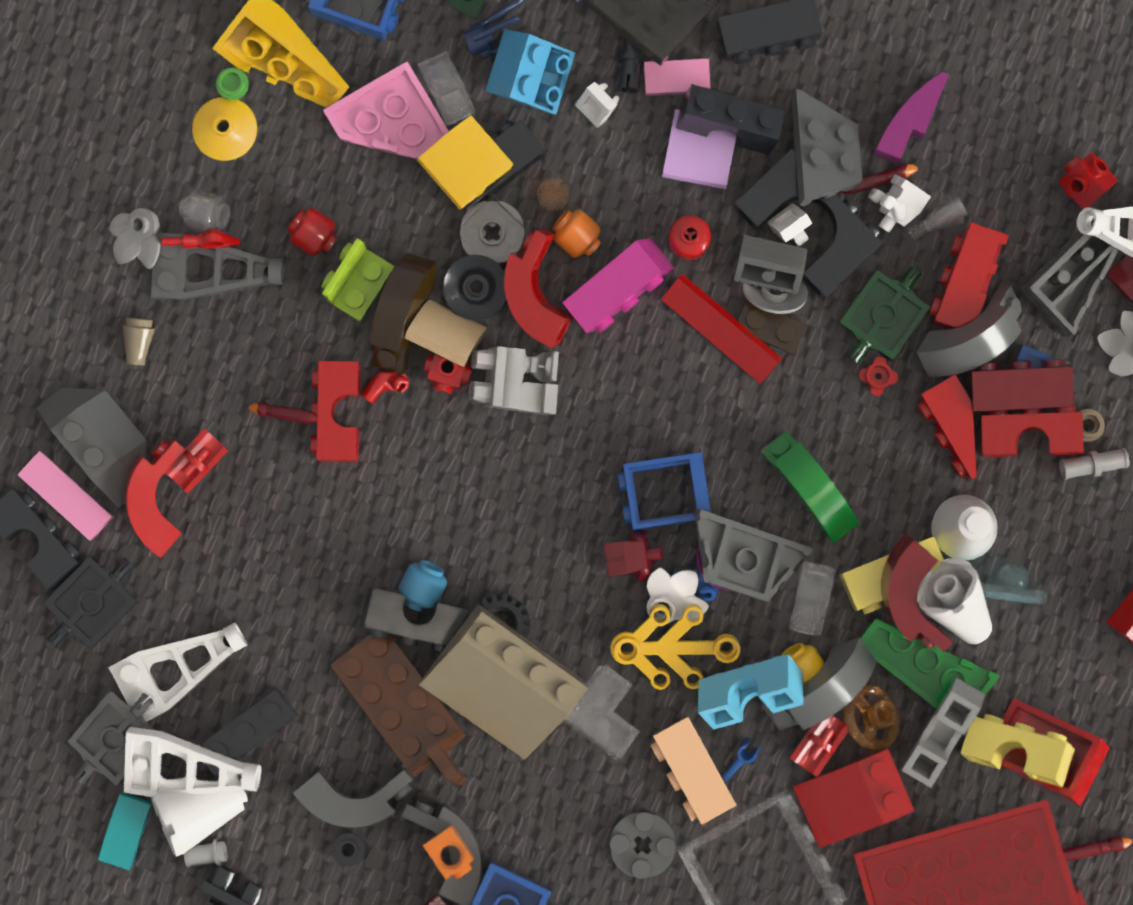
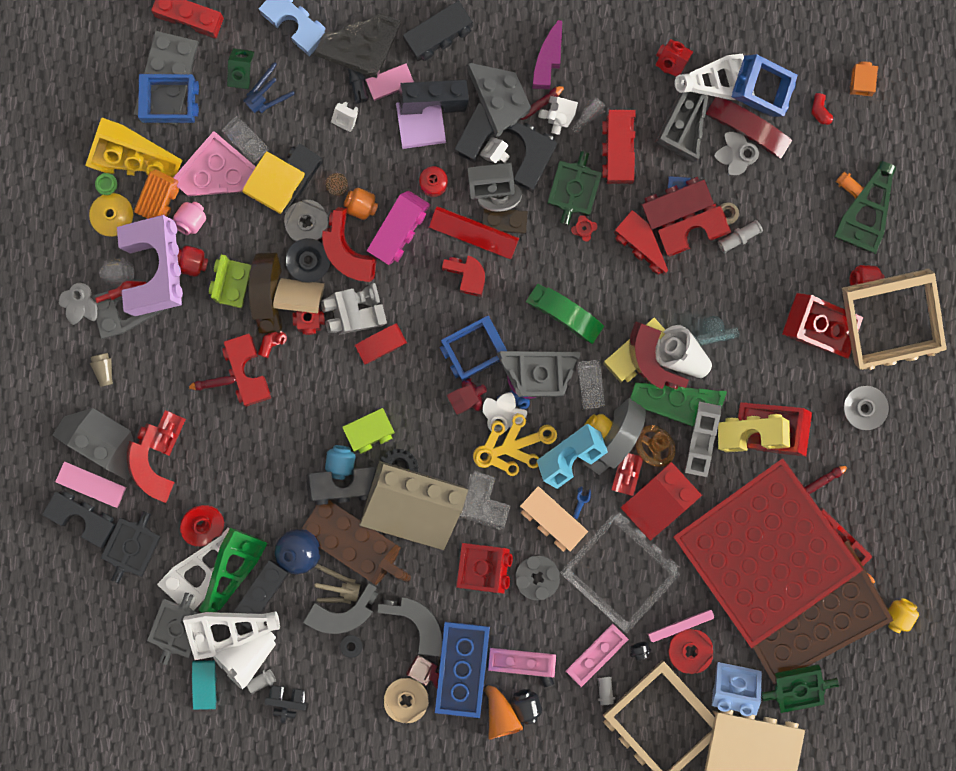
camera: 20 degrees left, 0 degrees up
orange brick [423,825,475,880] -> none
dark azure slope [485,29,575,115] -> none
dark grey arch [916,285,1022,377] -> none
white cone [931,495,997,560] -> none
none -> lavender arch [117,215,183,316]
none -> orange brick [134,169,179,219]
none -> bright pink head [173,202,206,235]
none -> red dish [180,505,224,546]
none -> green plate [198,528,268,613]
none -> dark blue cylinder [274,529,320,575]
none -> dark tan plant [314,564,360,604]
none -> lime brick [343,408,395,454]
none -> red slope [355,324,407,365]
none -> red brick [442,256,485,297]
none -> red plate [456,543,513,593]

